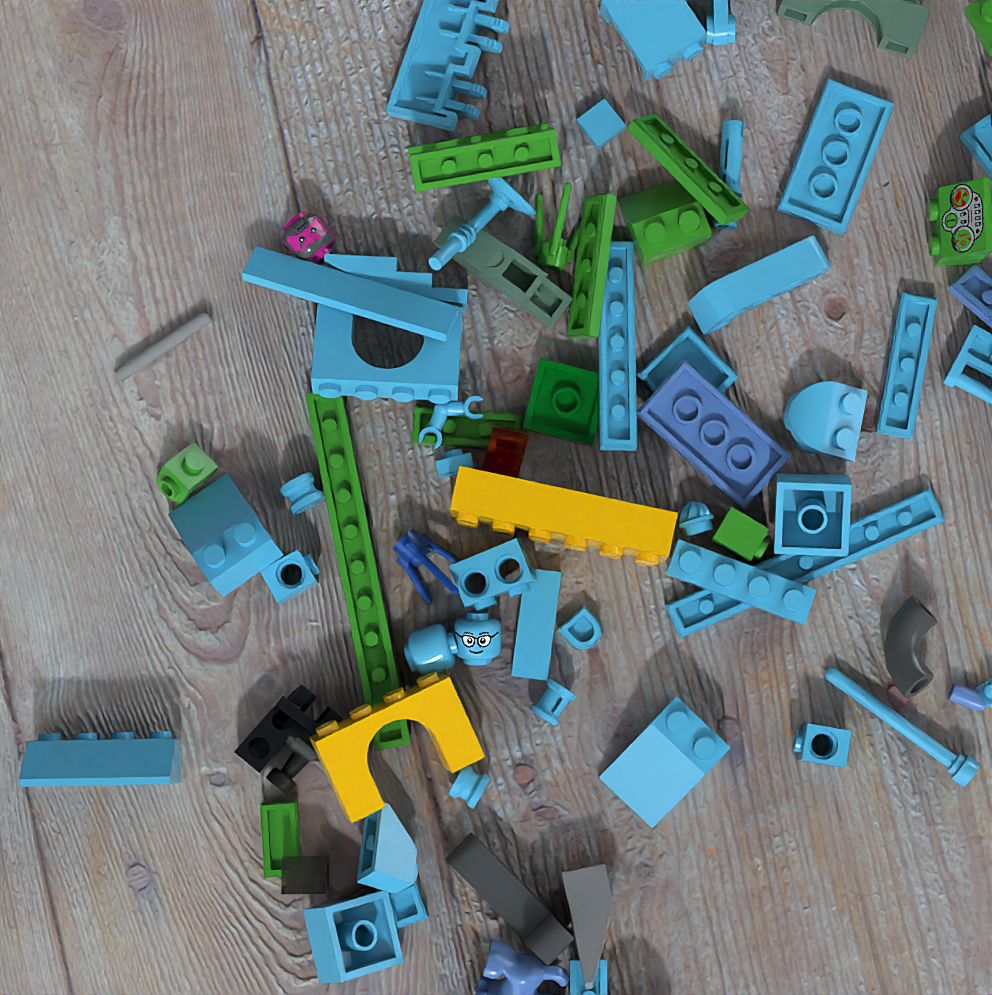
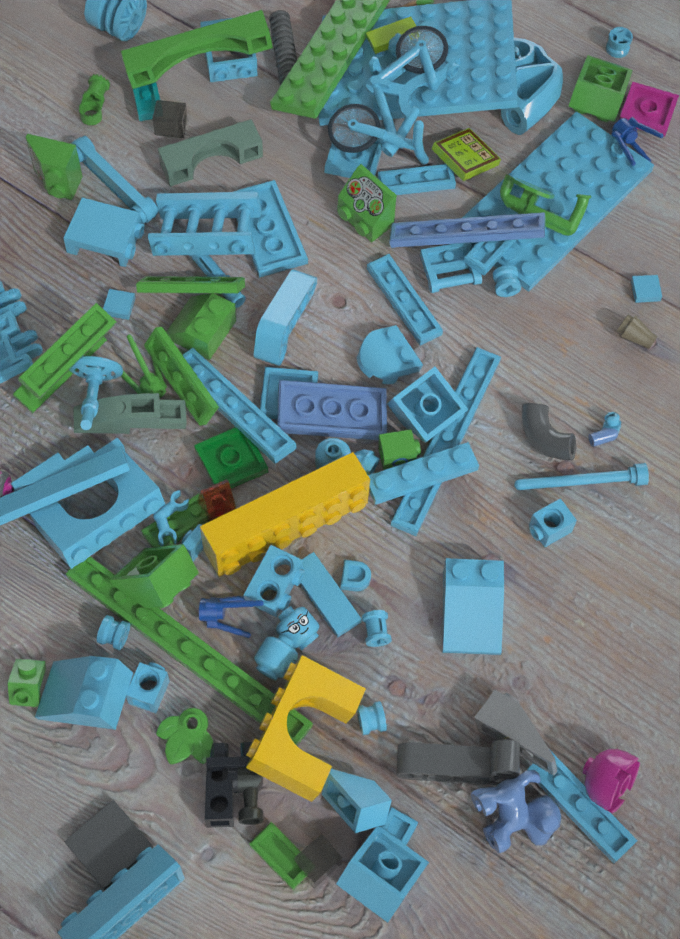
camera: 45 degrees left, 20 degrees down
none -> dark grey tile [64,800,153,891]
none -> bright green slope [109,544,199,608]
none -> medium azure fence [148,192,262,256]
none -> bright green plate [156,708,213,764]
none -> medium azure head [315,438,351,469]

